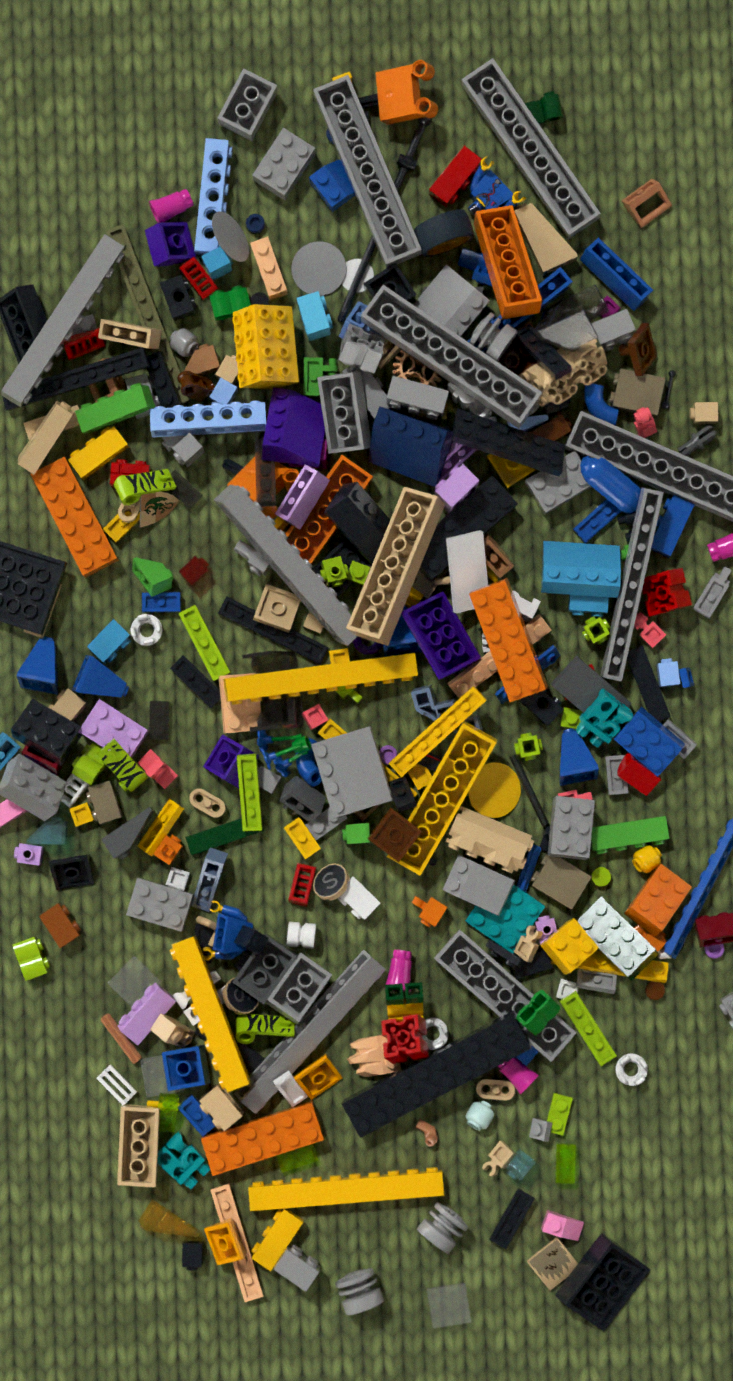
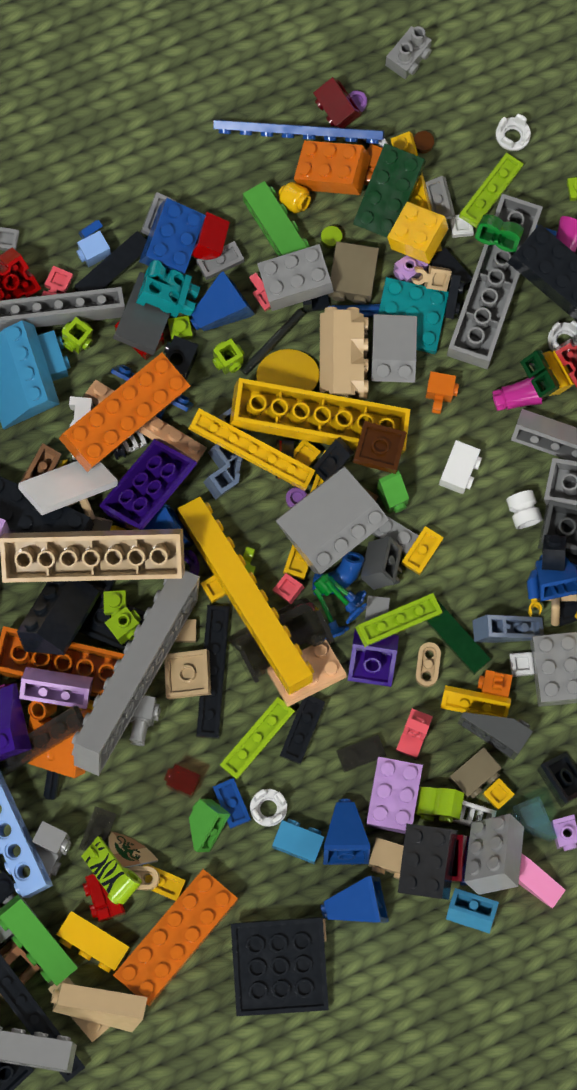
camera: 120 degrees left, 10 degrees down
lime door [96,738,149,792] -> none
red slope [288,863,316,907] -> none
tile [313,864,350,900] -> none

